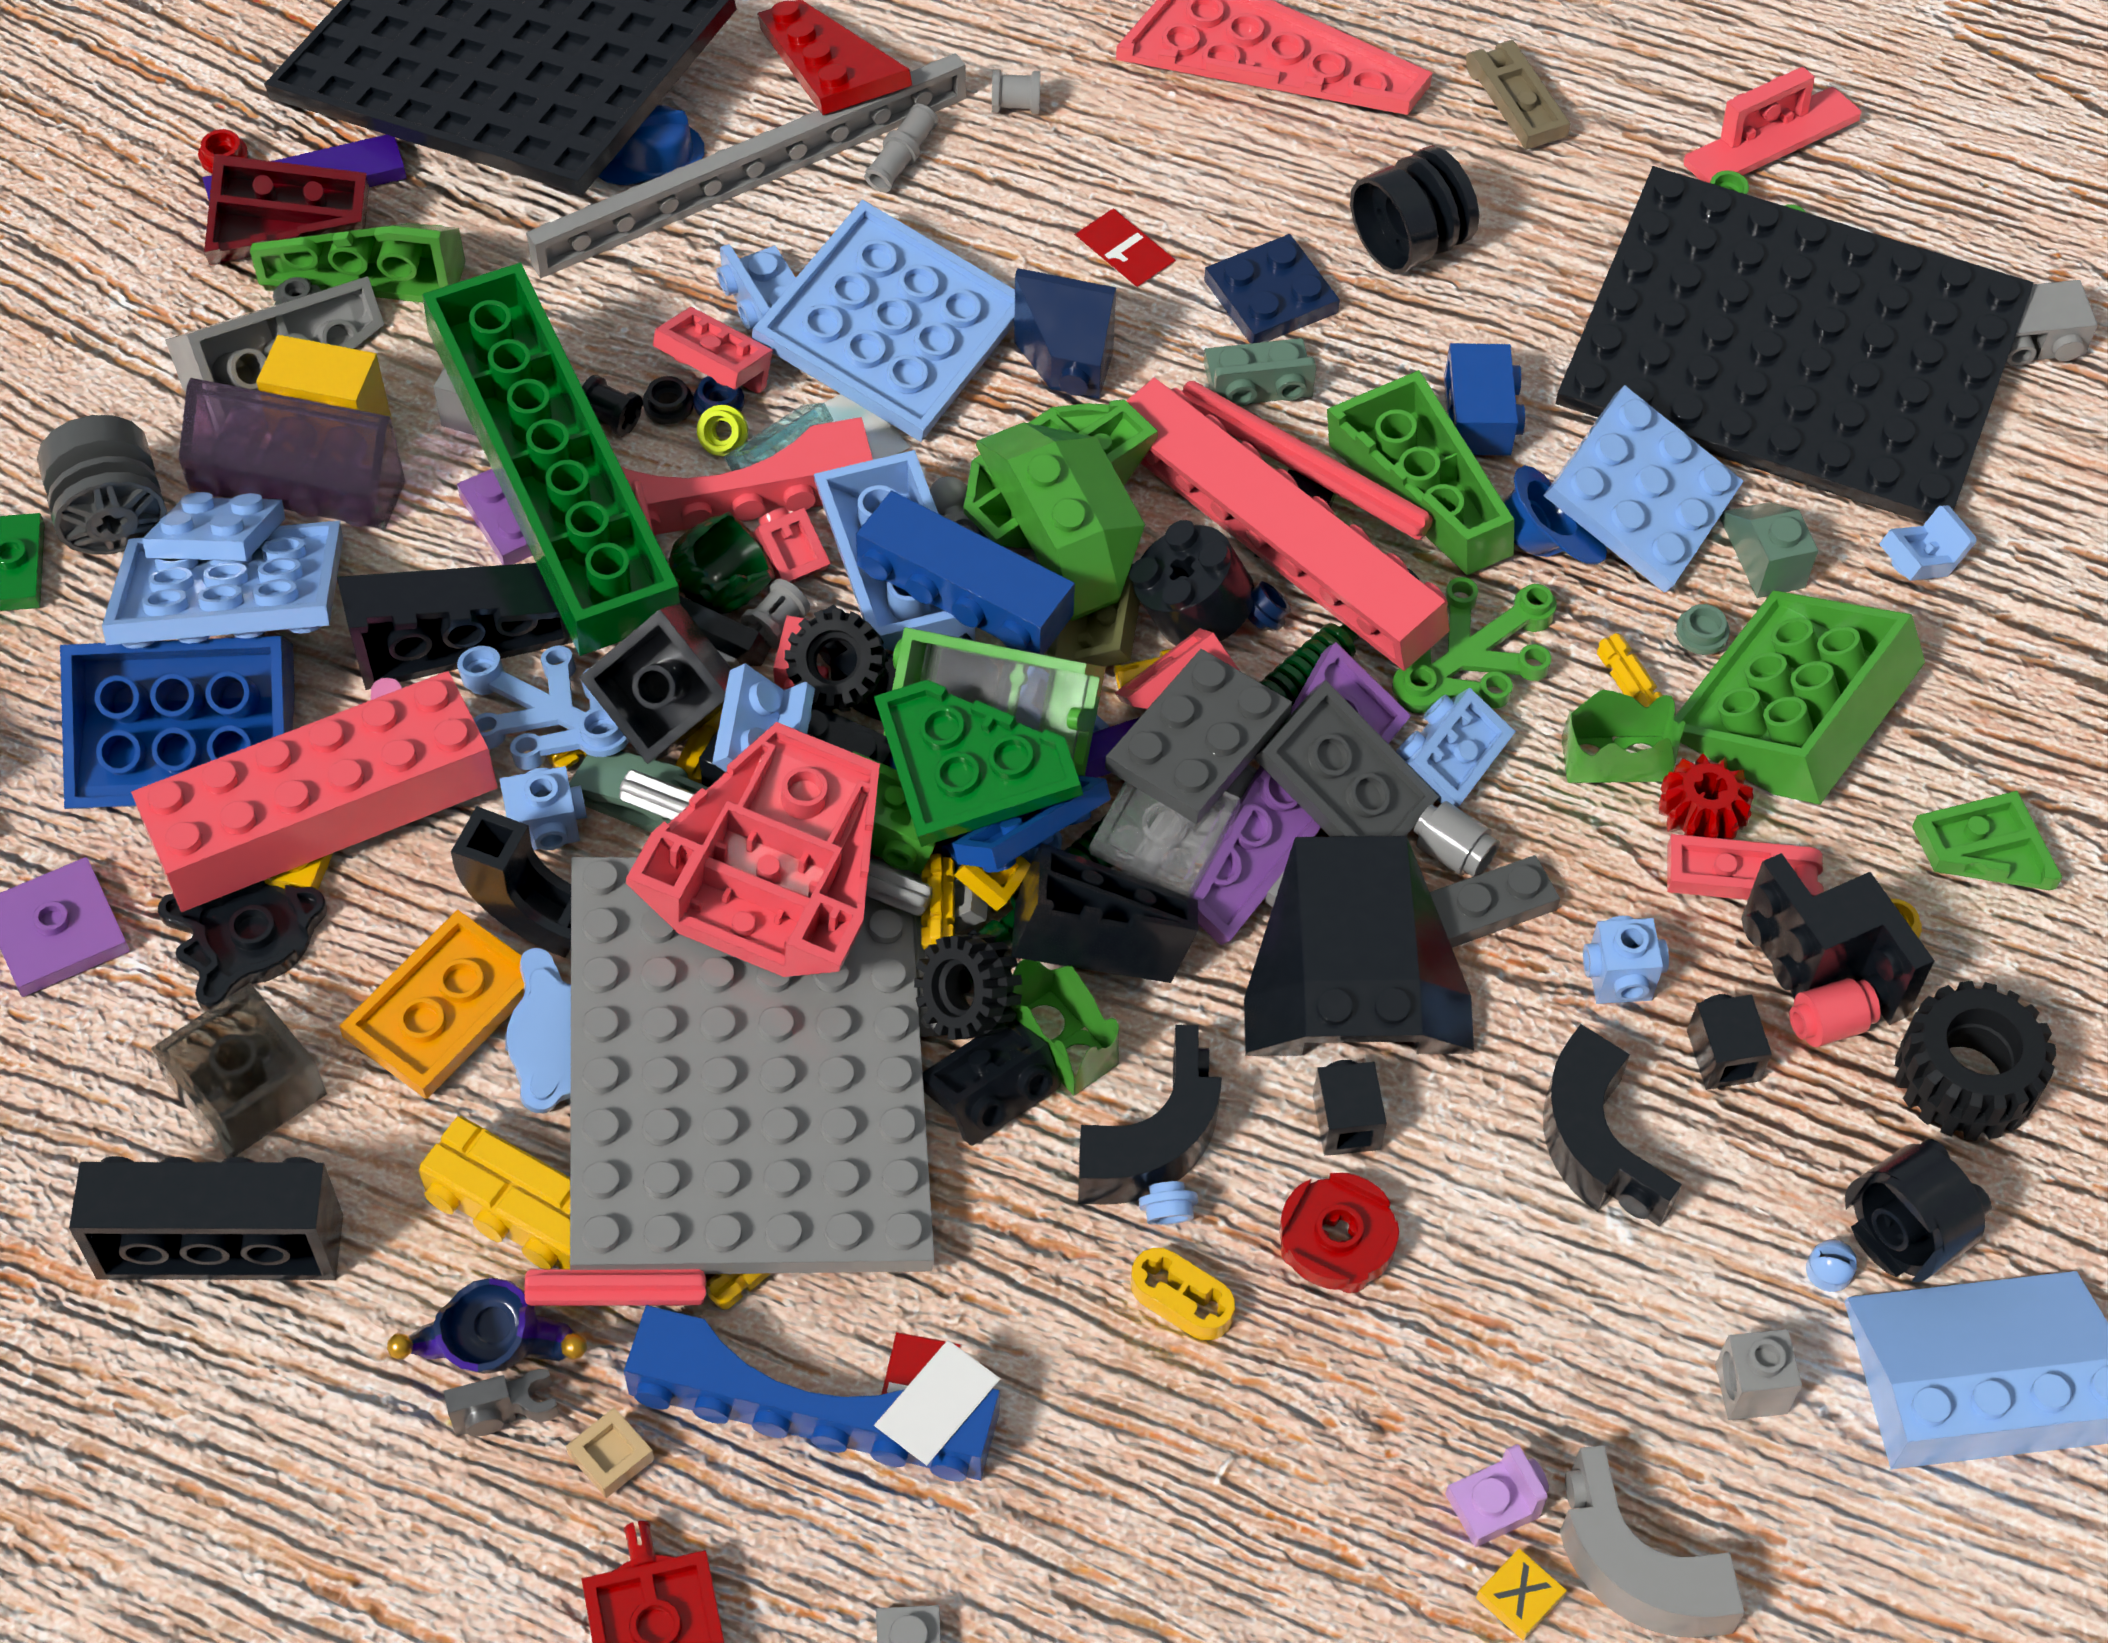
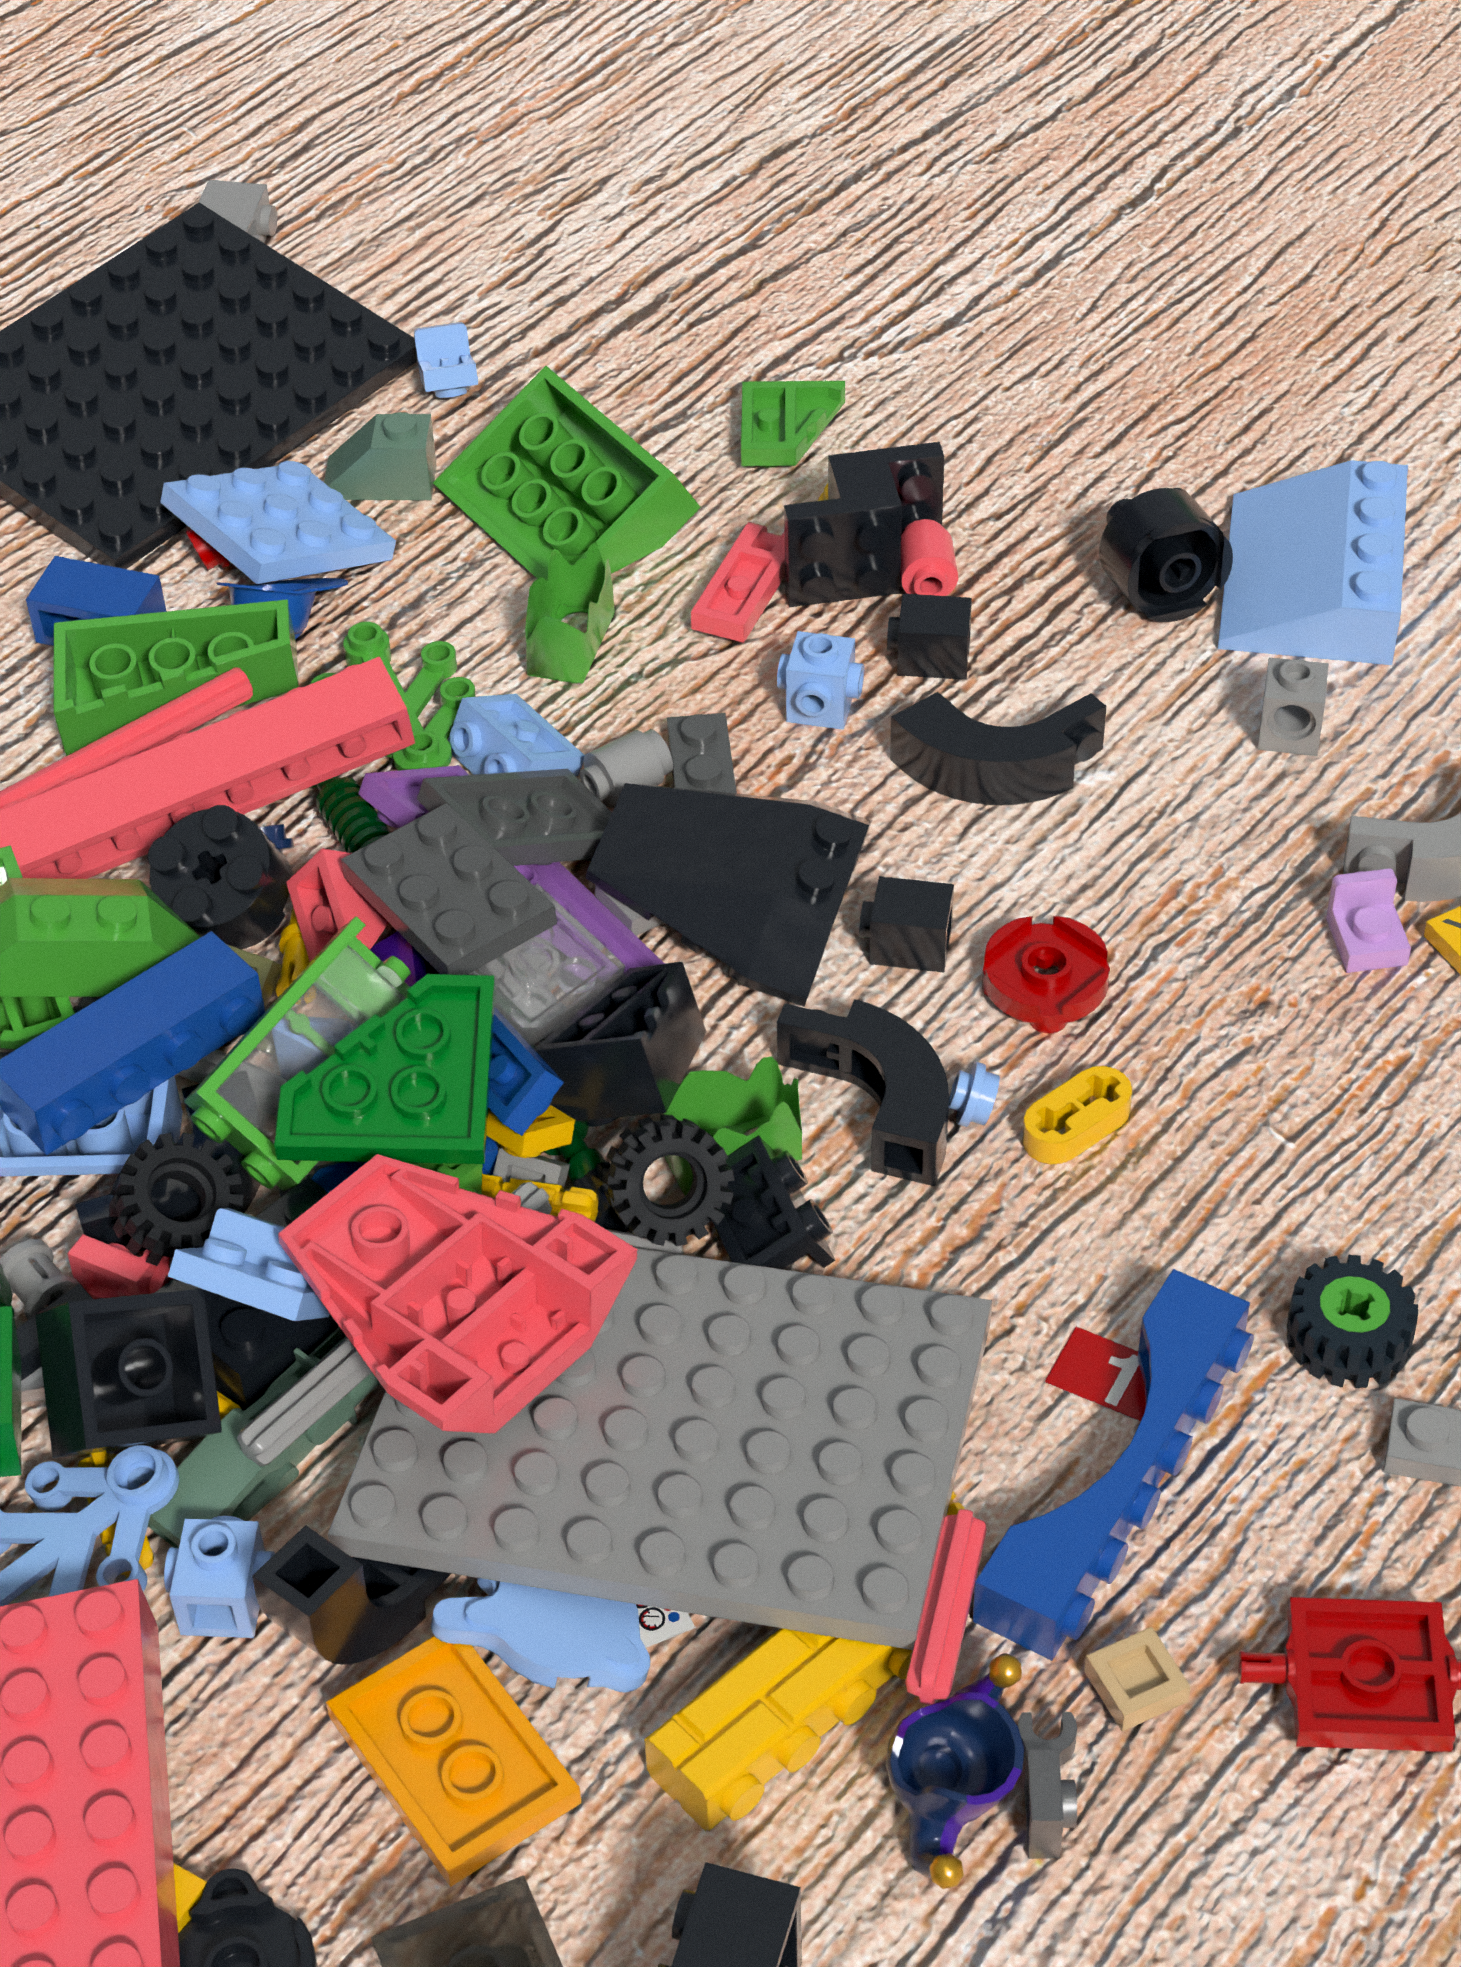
camera: 70 degrees left, 10 degrees down
white sticker [874,1340,1001,1466] -> none
yellow axle [1597,633,1663,707] -> none
red gear [1658,753,1754,840] -> none
sand green plate [1676,604,1730,655] -> none
light blue hinge [1806,1239,1857,1292] -> none
black tyre [1894,981,2056,1141] -> none
none -> black wheel [1287,1255,1418,1388]

